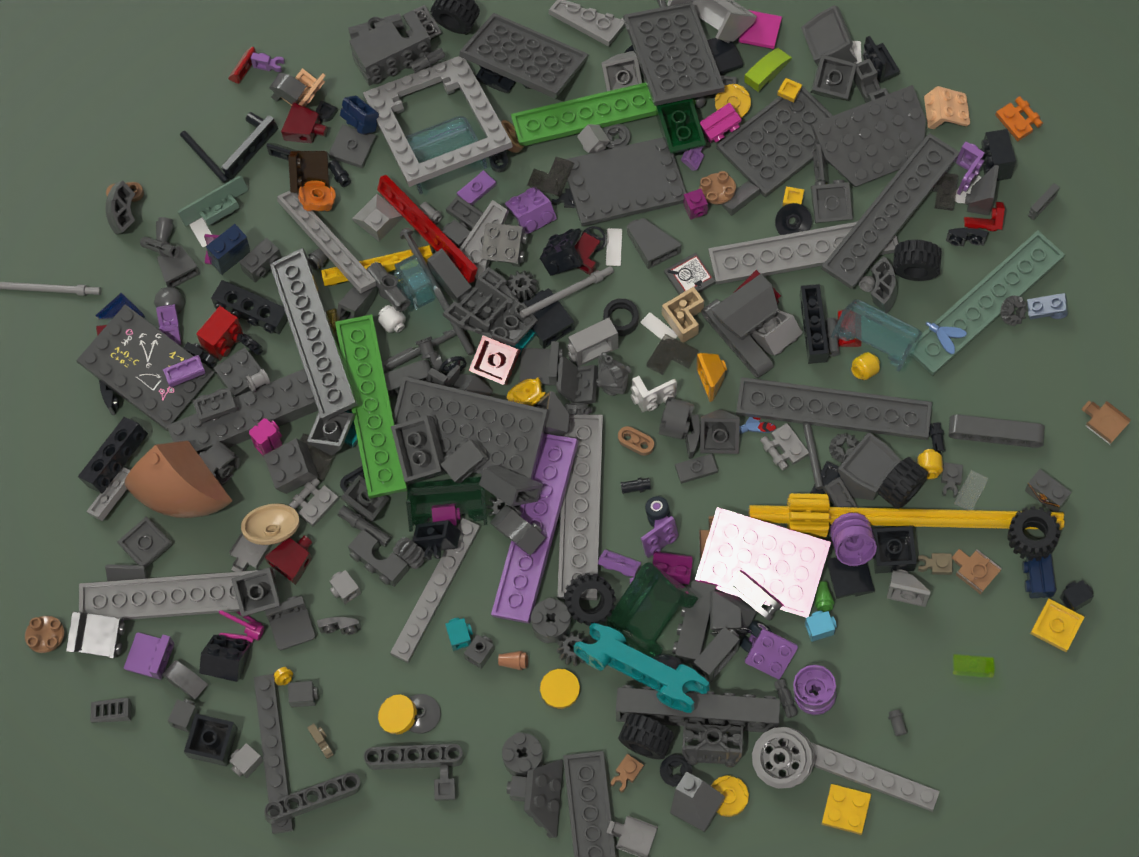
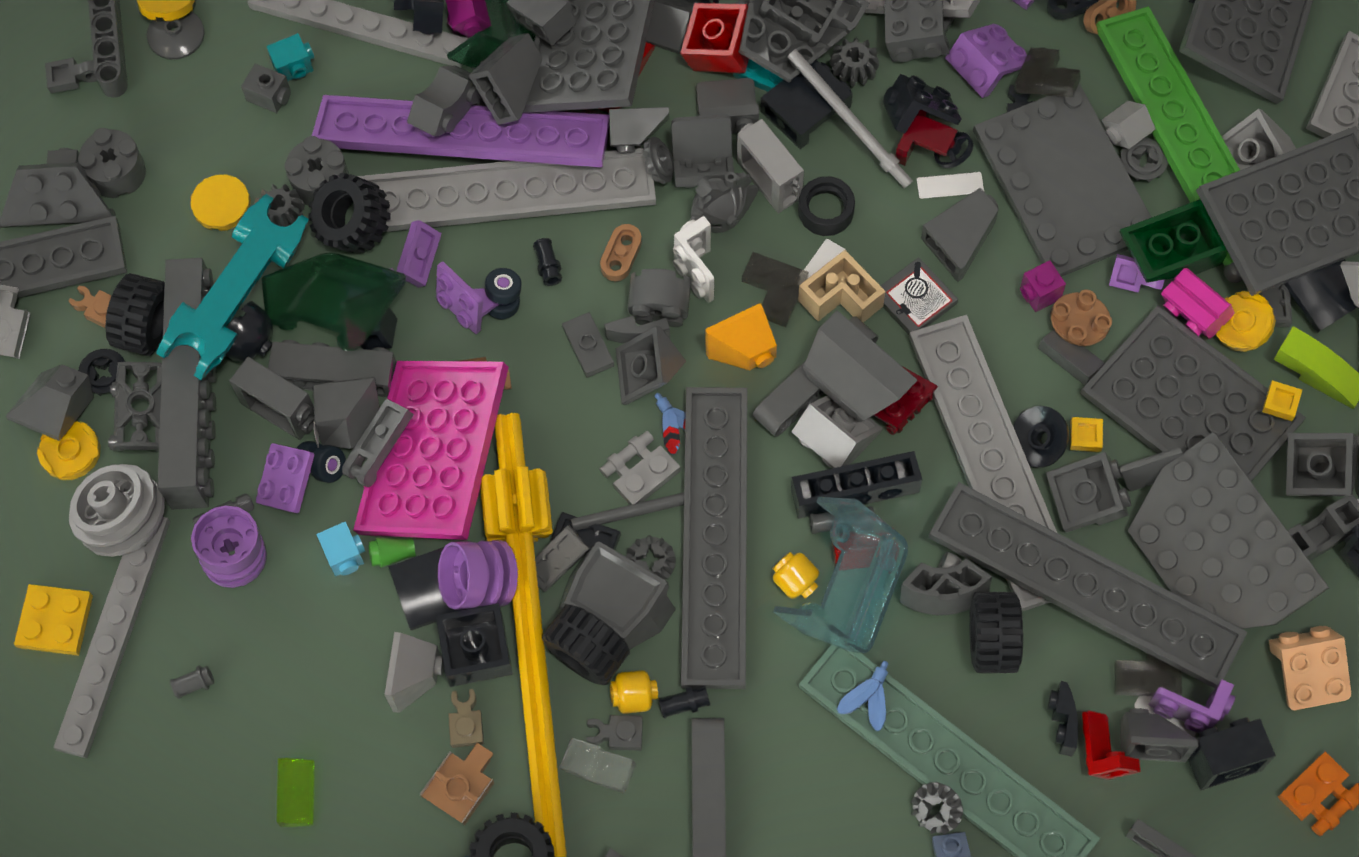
camera: 80 degrees right, 0 degrees up
nougat cone [498,651,528,671] -> none
yellow hat [507,377,545,406] -> none
magenta bracket [650,552,693,584] -> none

